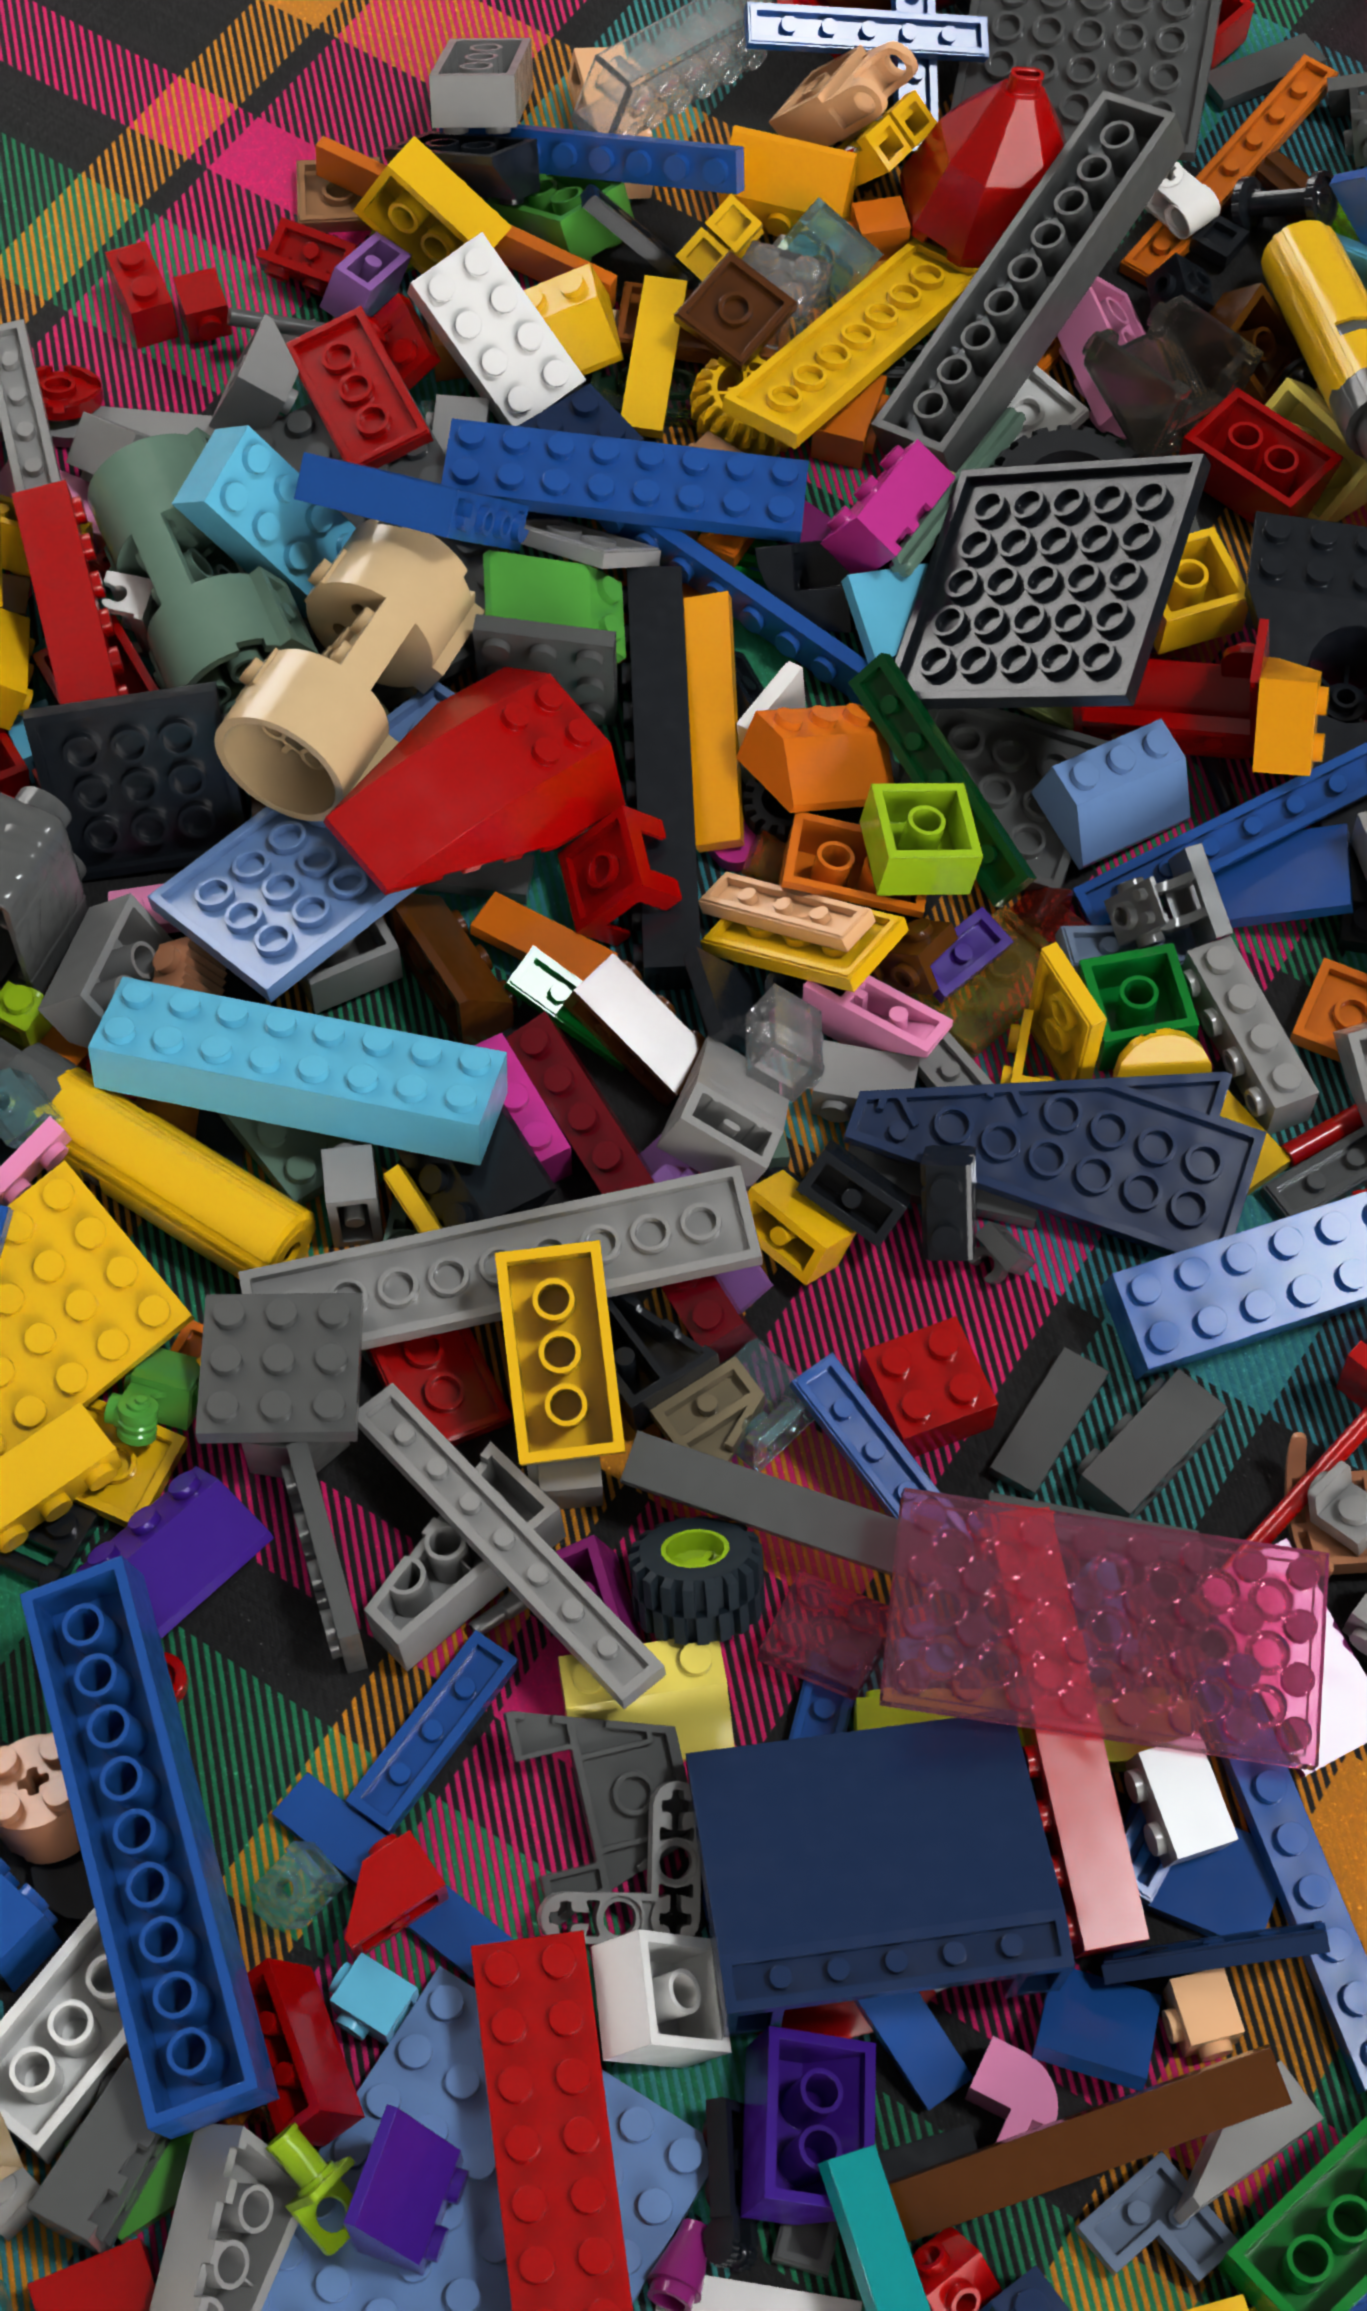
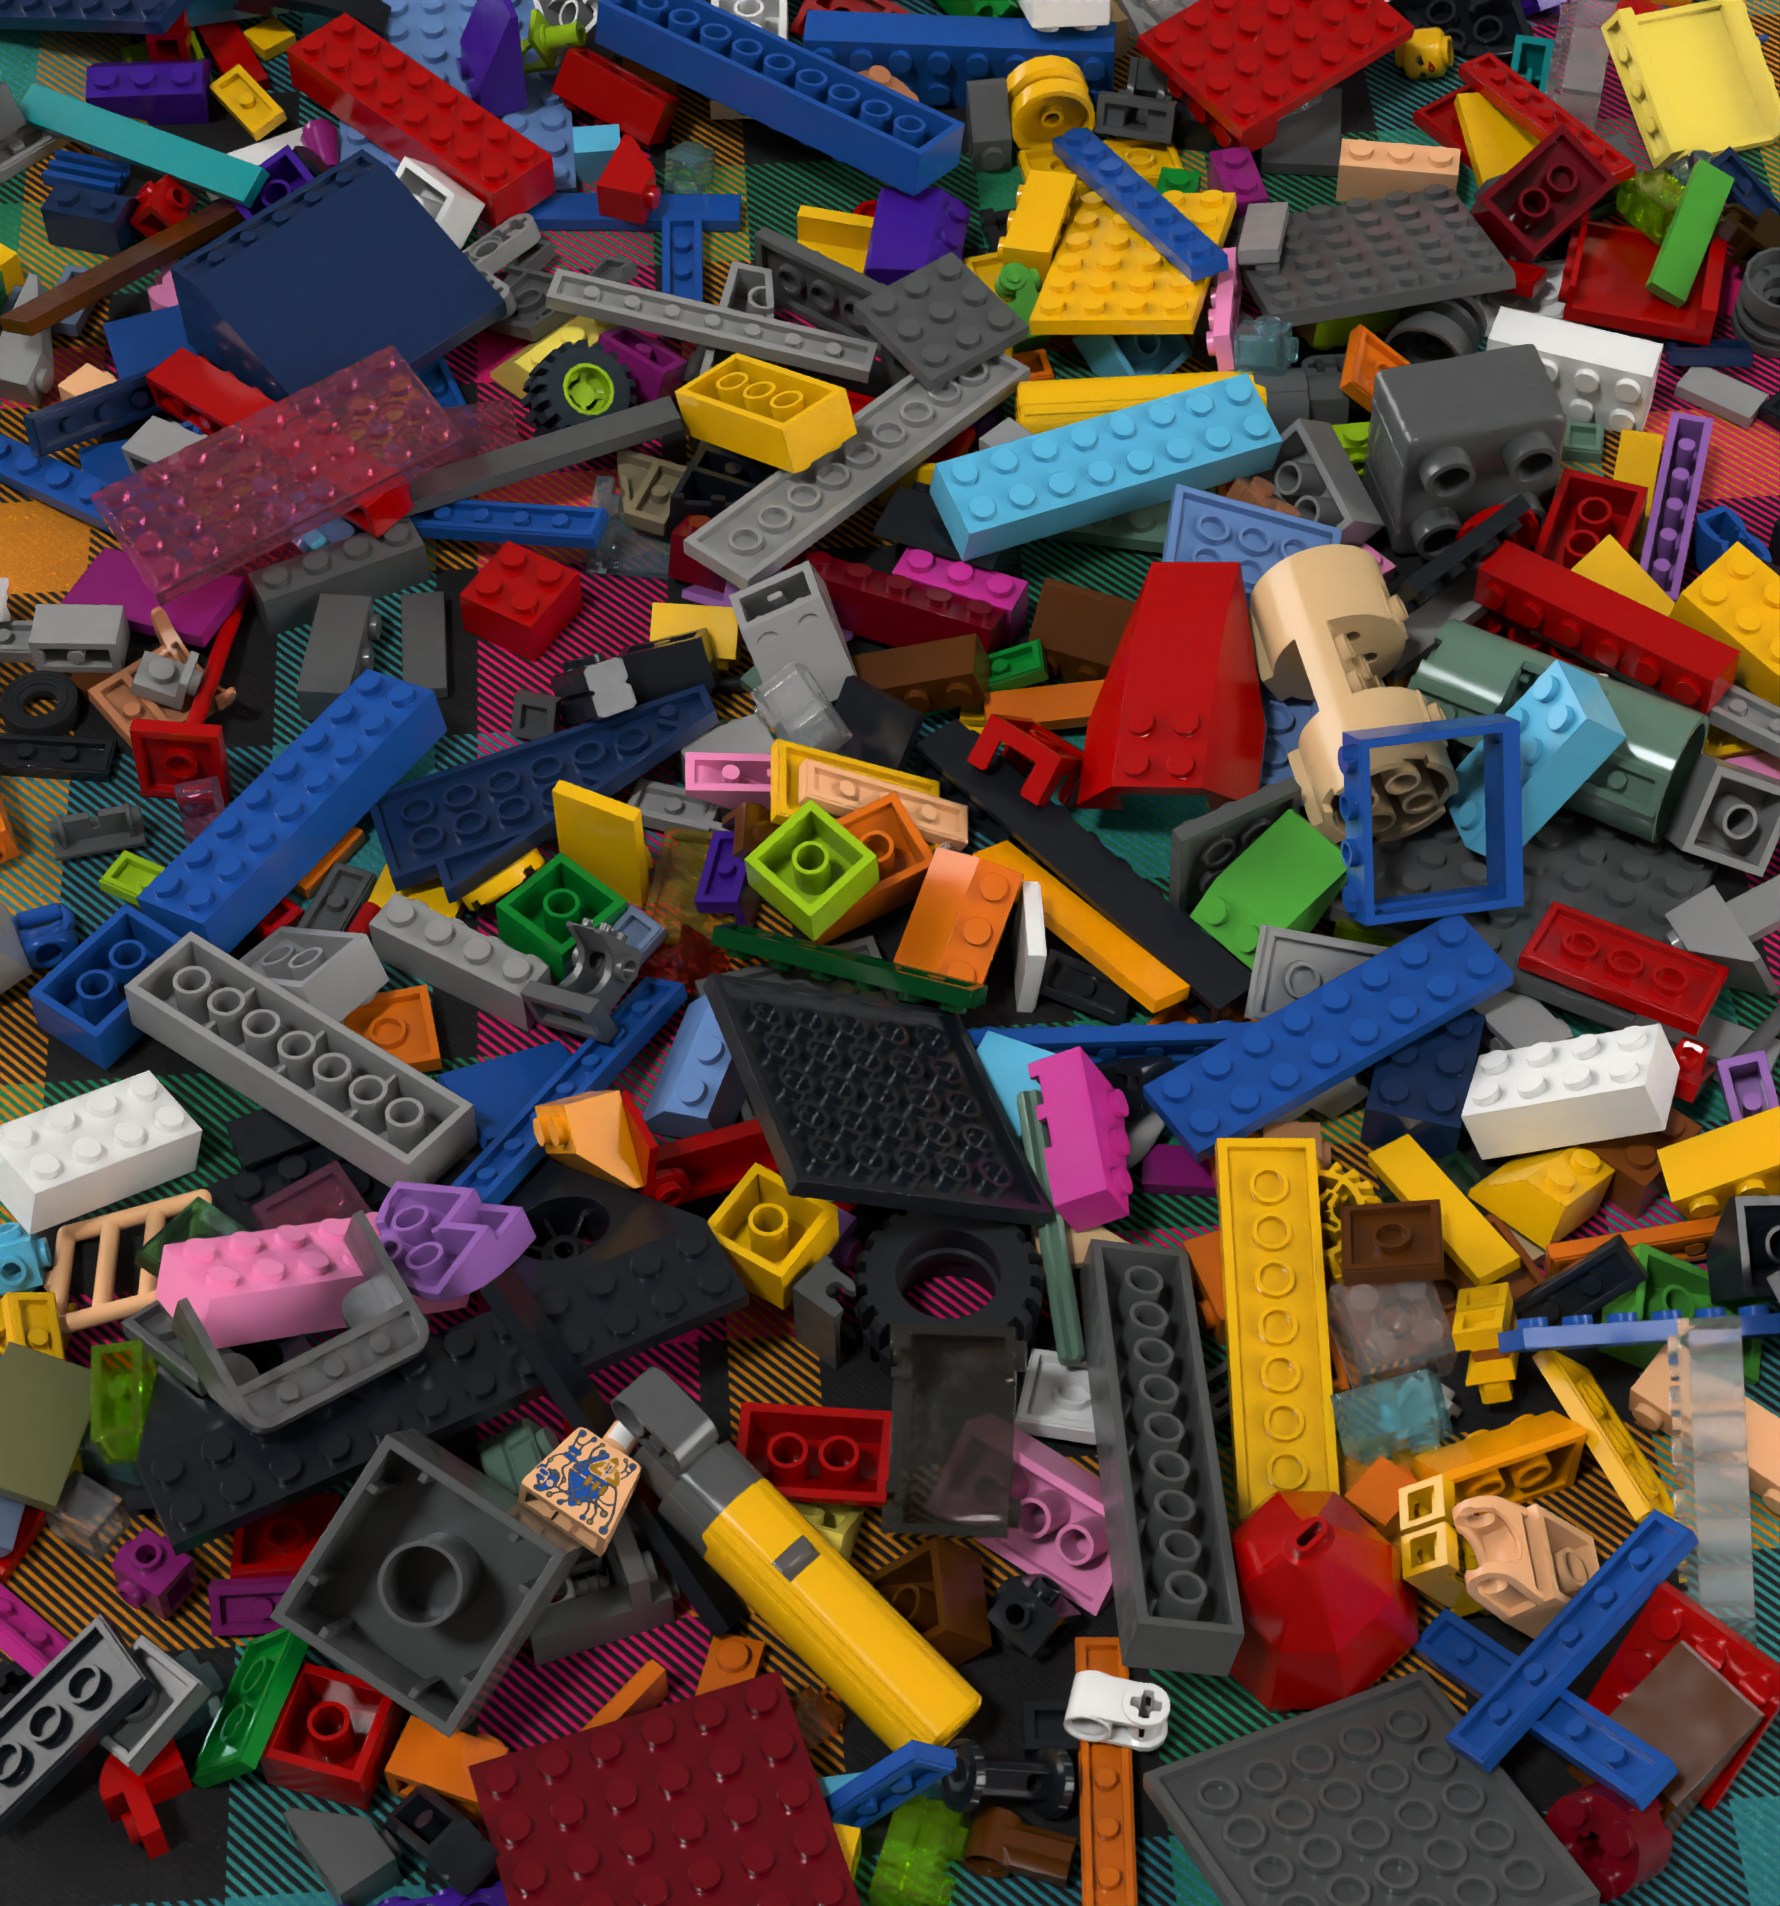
camera: 145 degrees right, 10 degrees down
none -> yellow panel [797,205,874,277]
none -> yellow tile [1532,1350,1690,1528]

